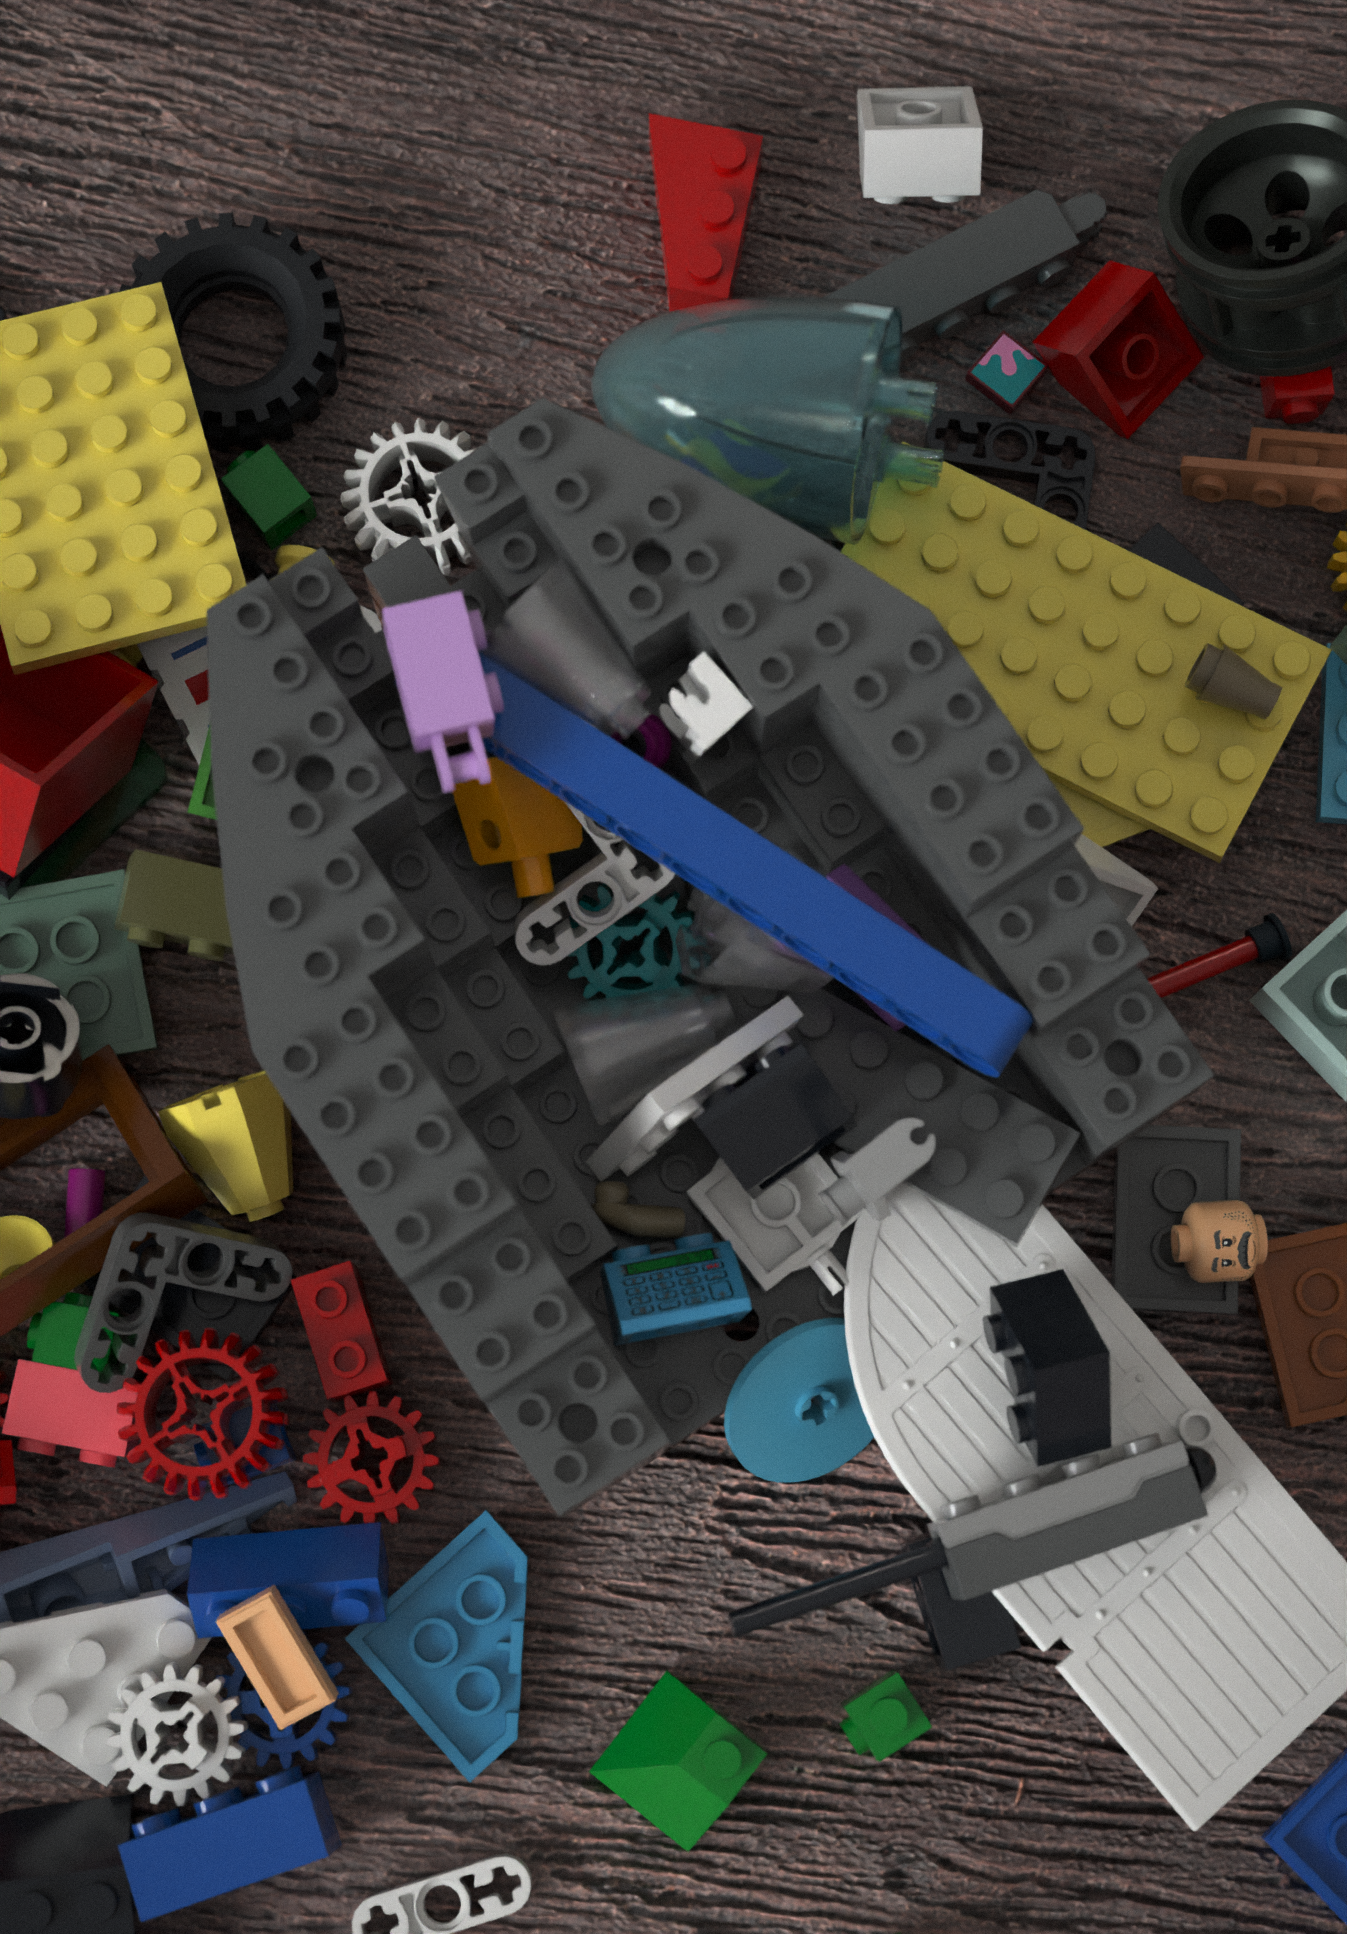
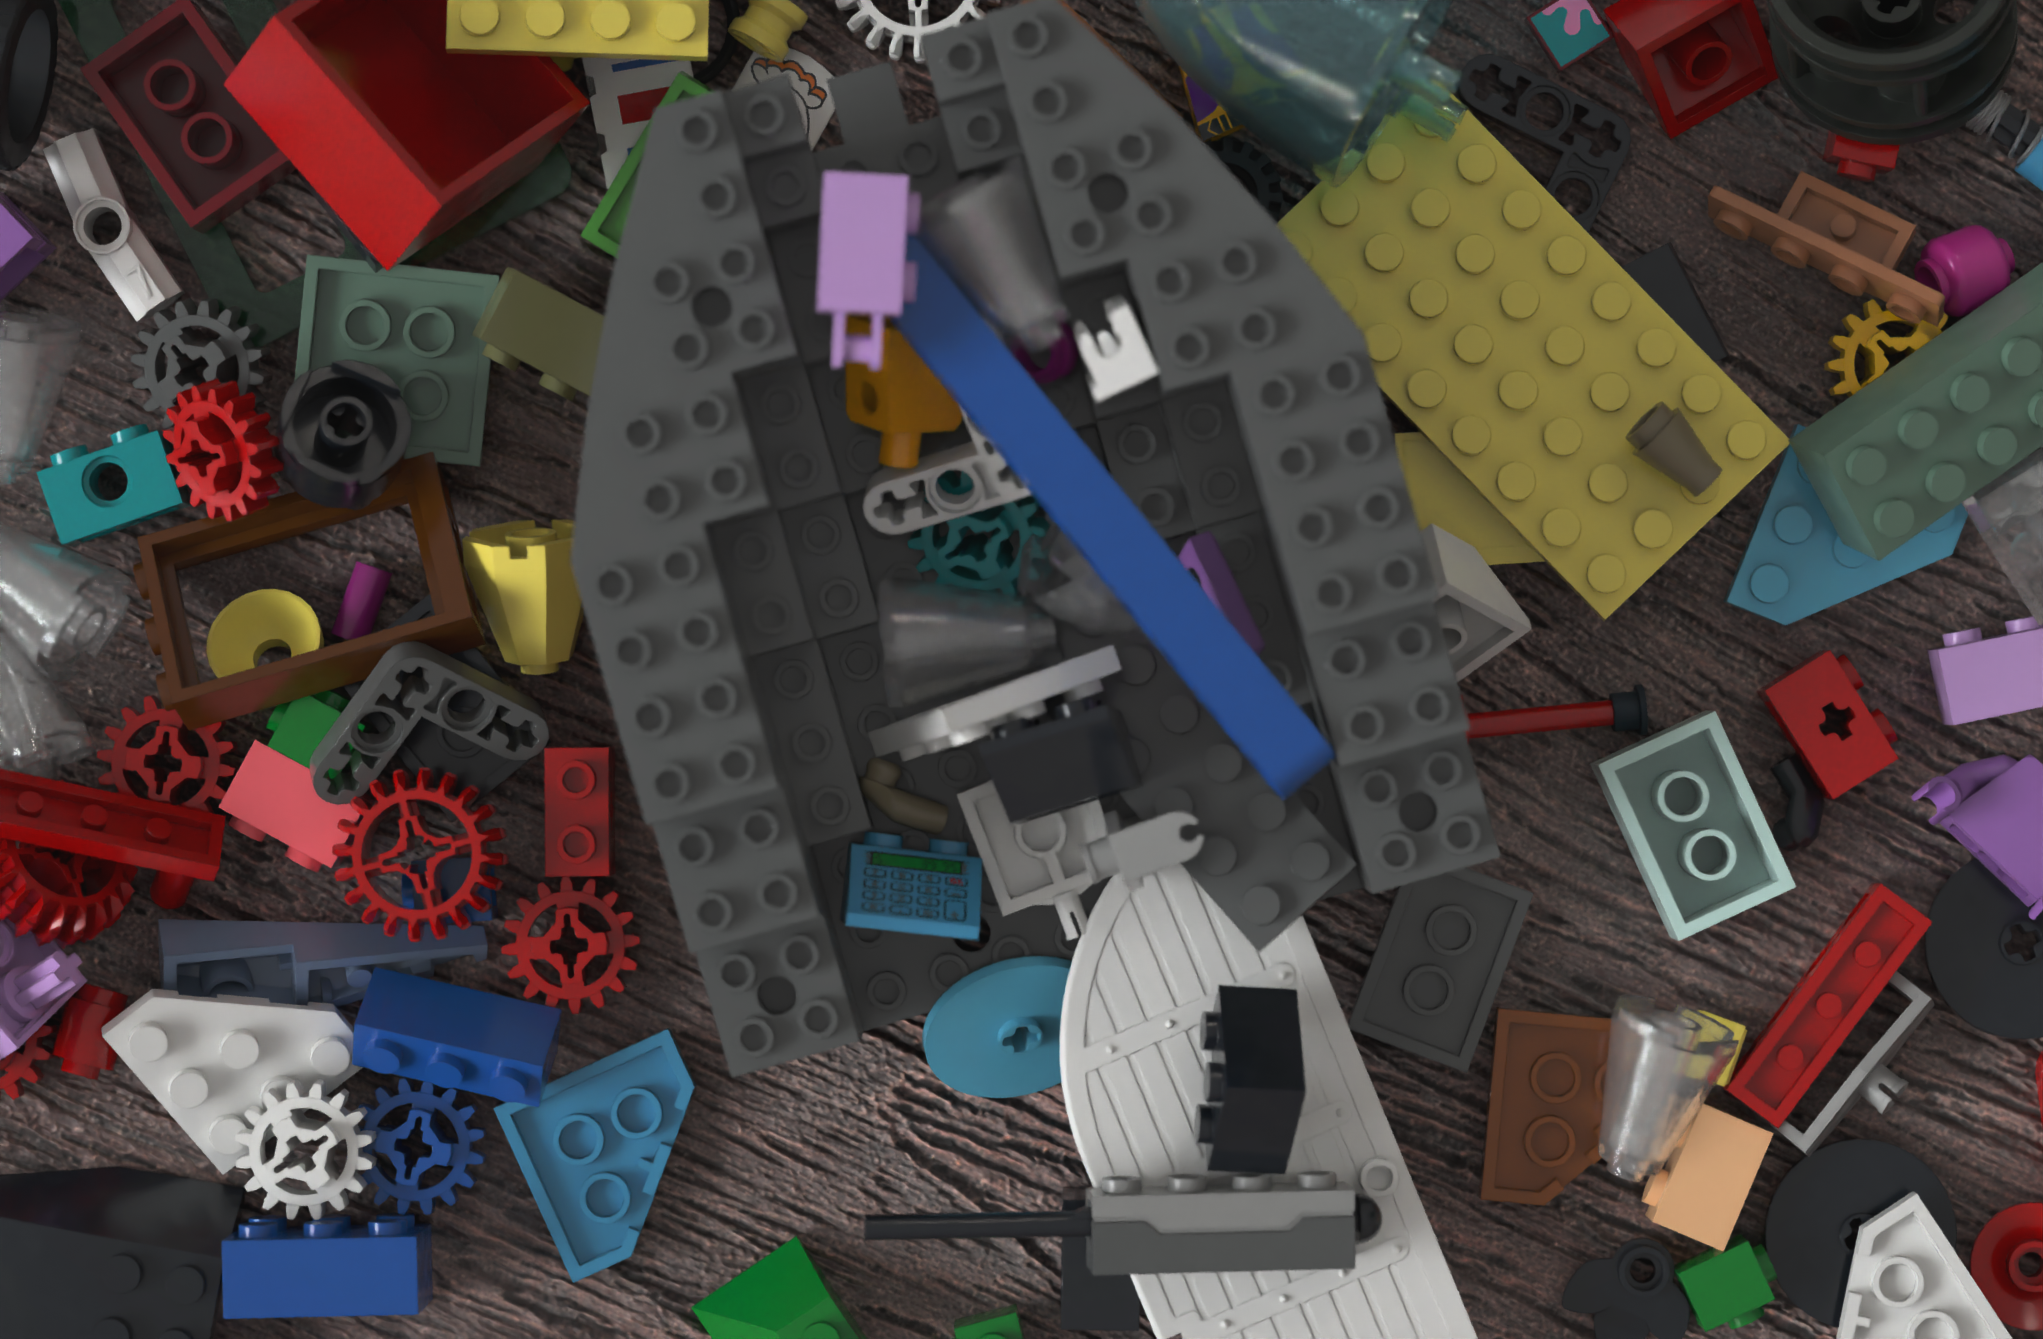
camera: 20 degrees right, 10 degrees up
light nougat tile [216,1584,339,1730] -> none
light nougat head [1170,1200,1268,1283] -> none

